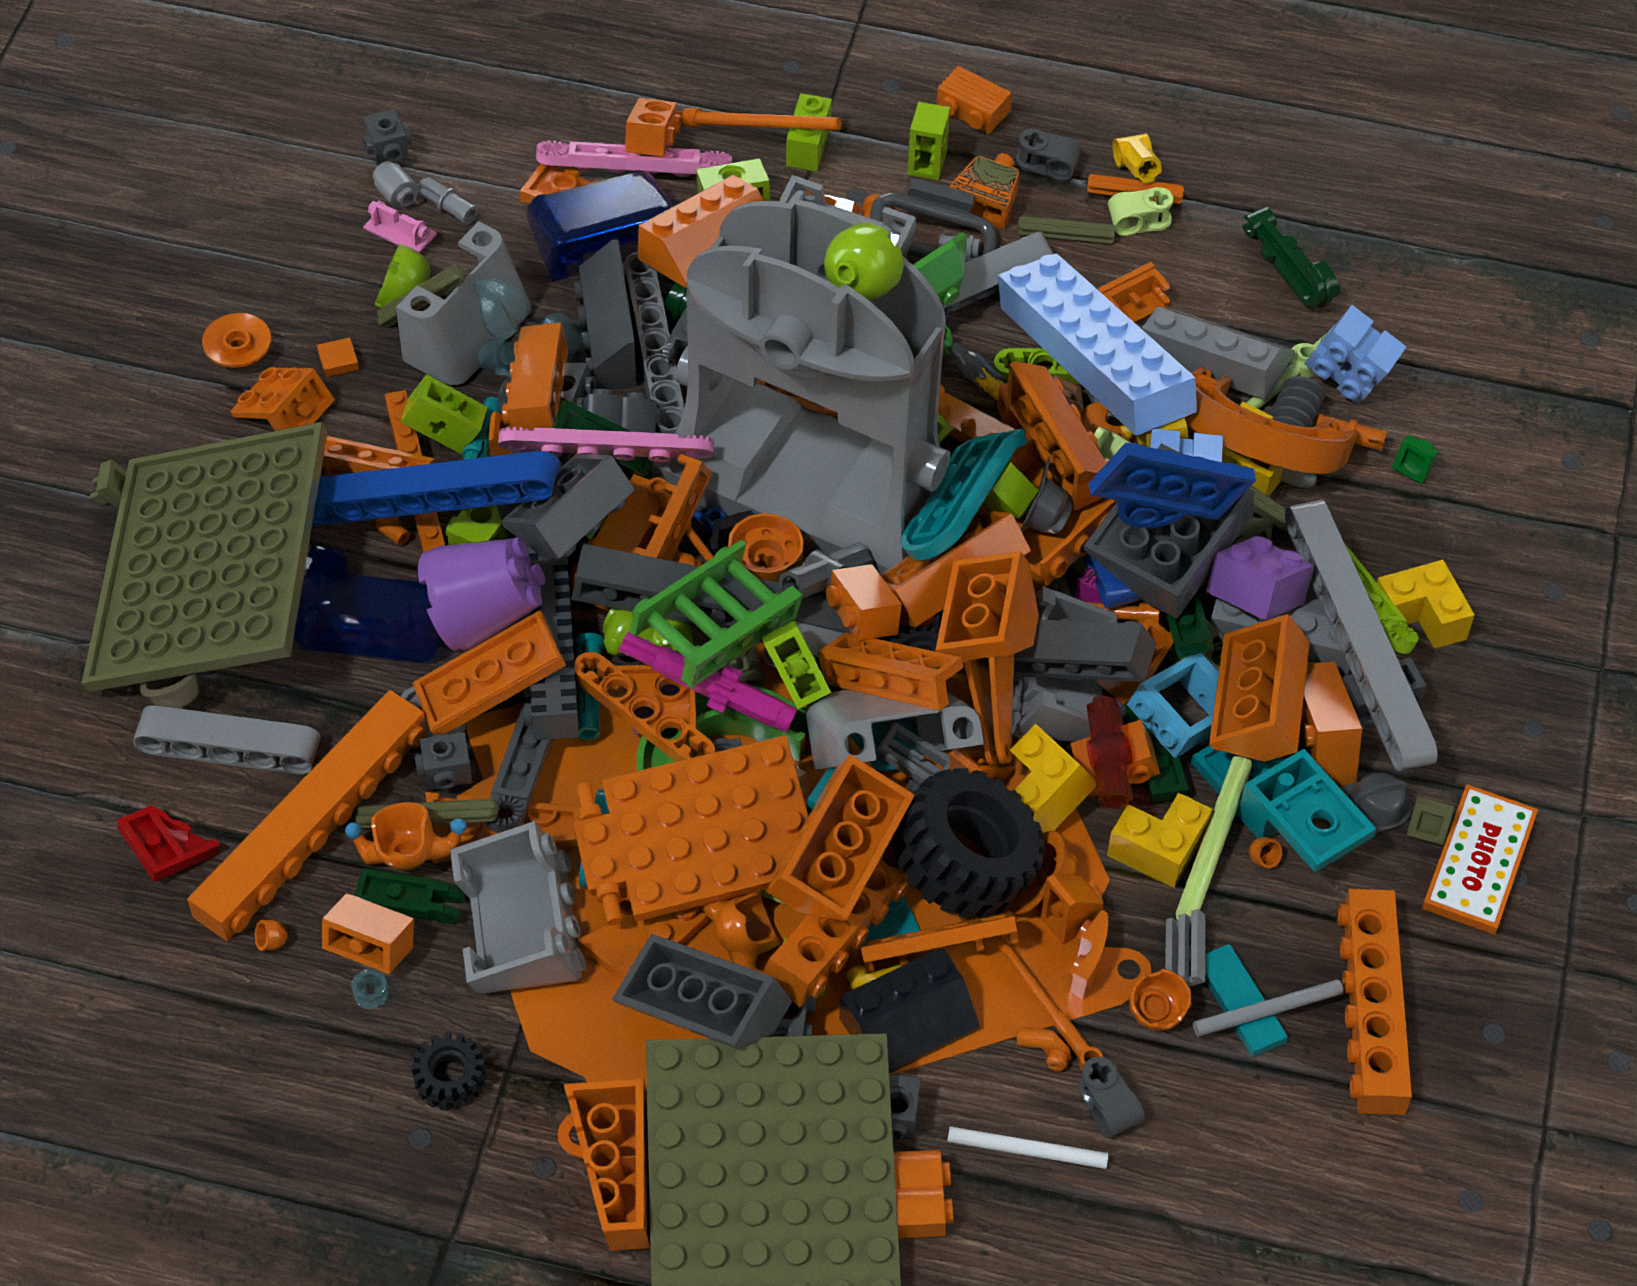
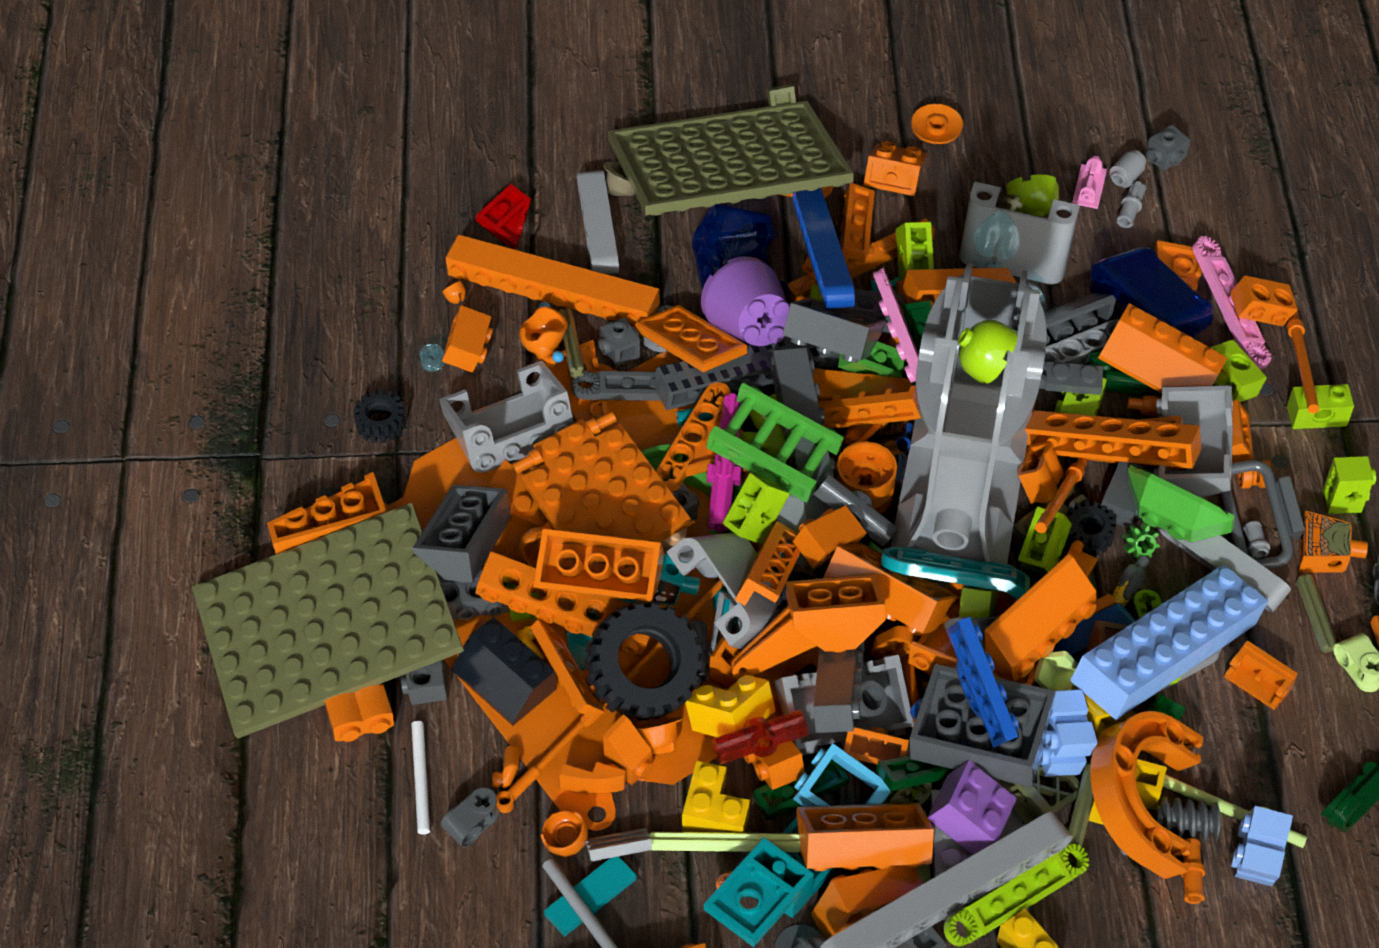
camera: 75 degrees right, 0 degrees up
orange tile [317,337,359,378] -> none
dark green hinge [354,868,466,924] -> none
light grey slope [1142,306,1295,400] -> none
green tile [1392,435,1439,484] -> none

